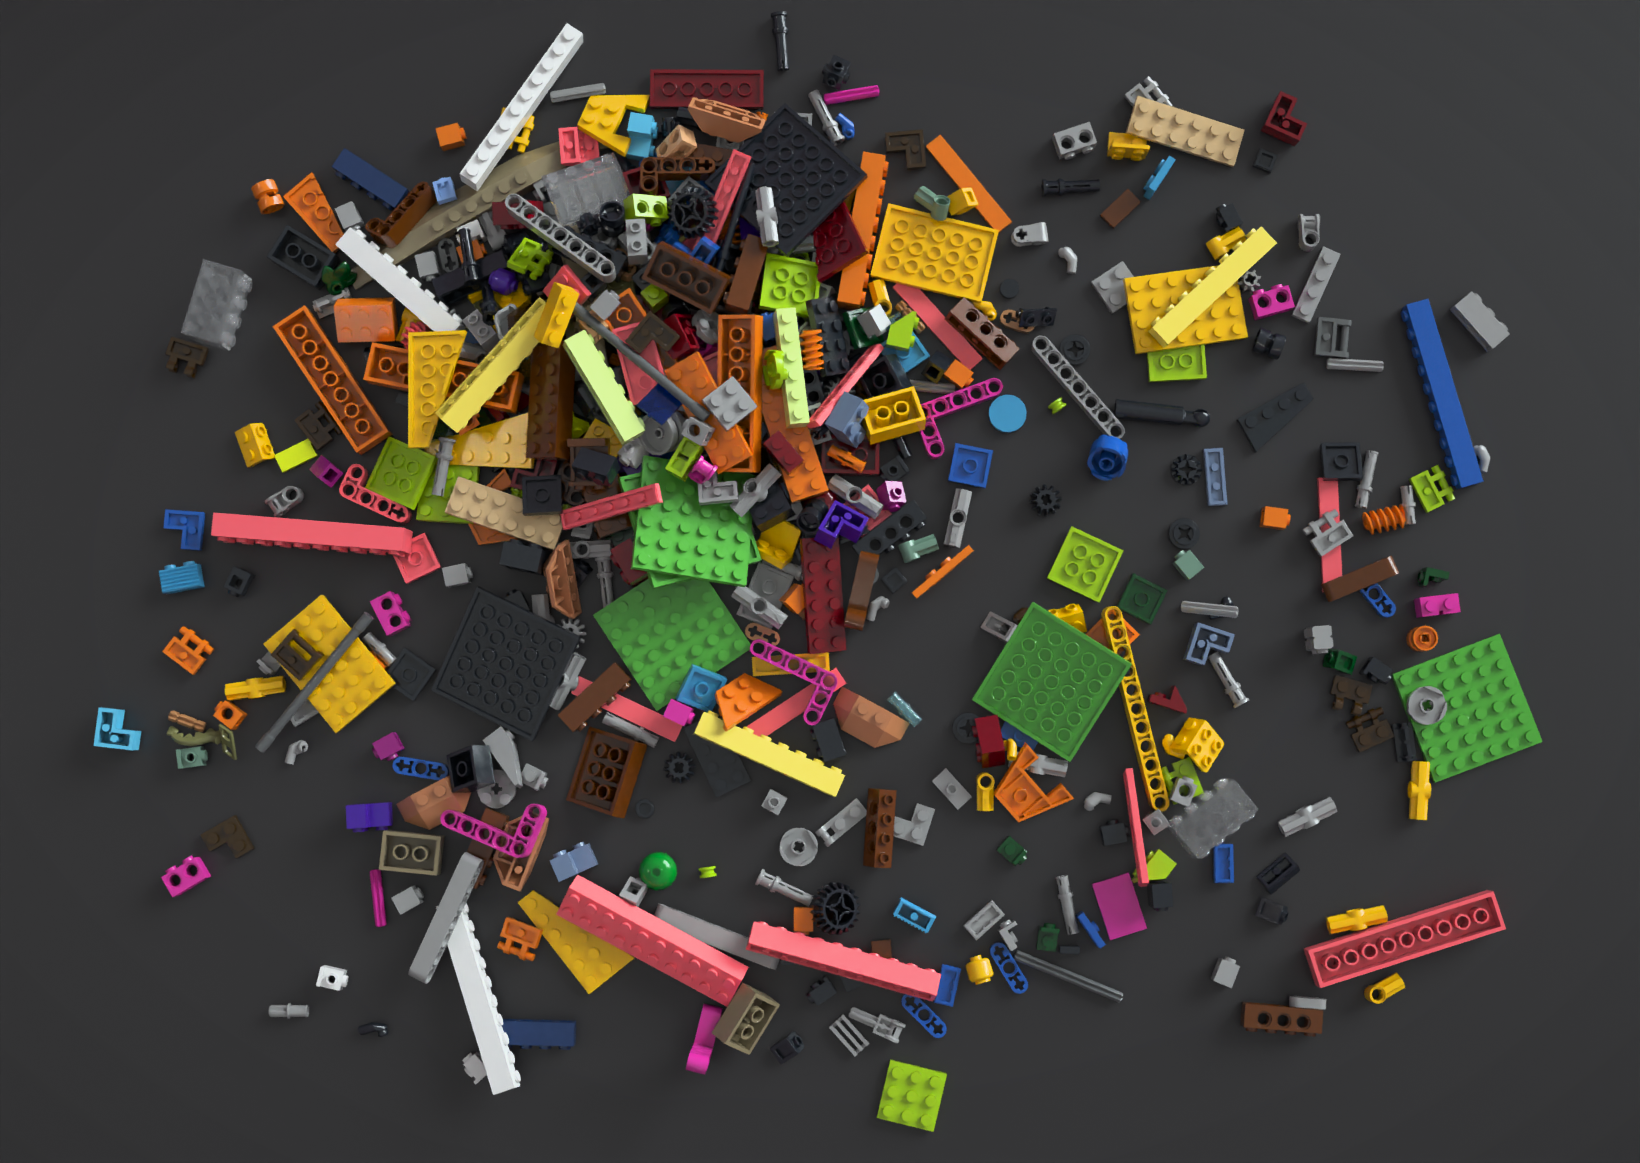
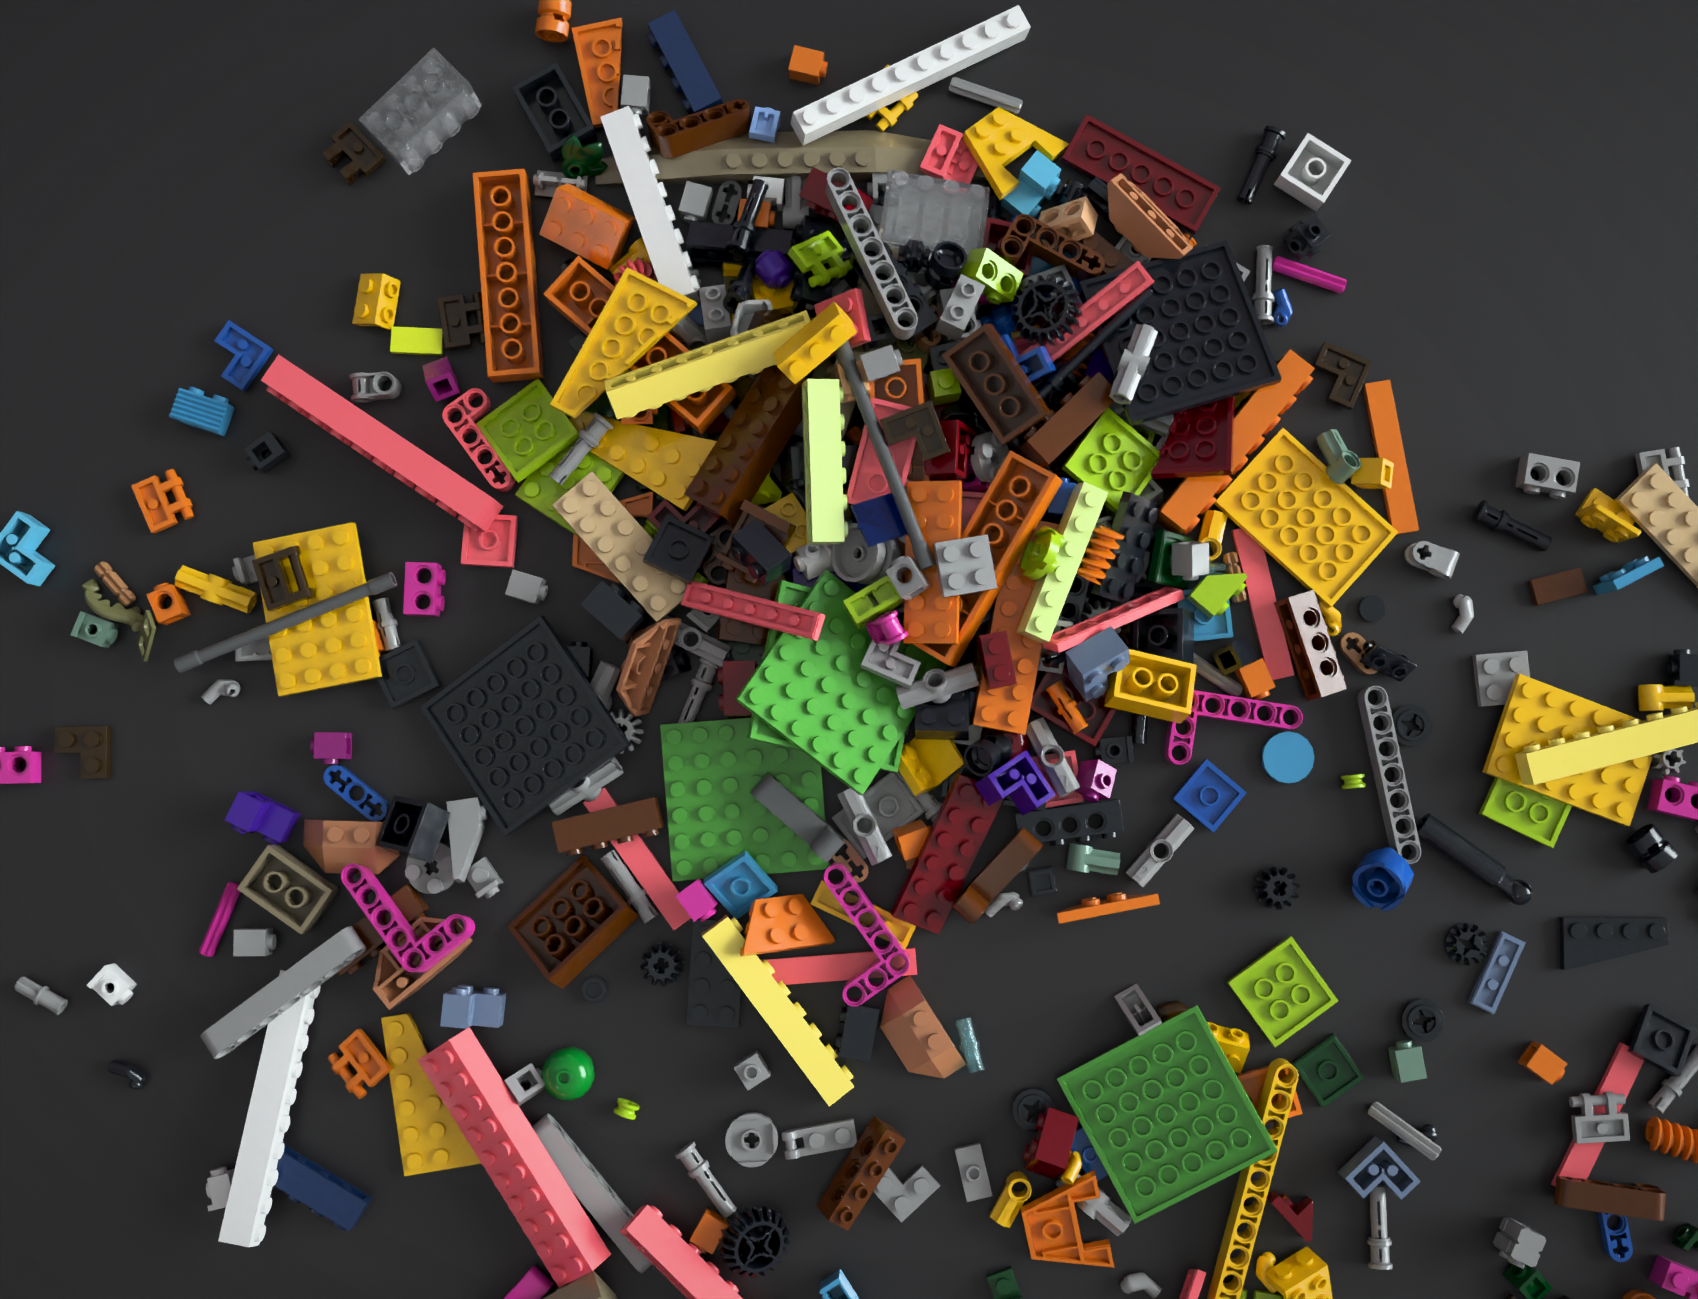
camera: 25 degrees right, 0 degrees up
none -> dark grey beam [750,772,845,863]
none -> white brick [1274,133,1352,212]

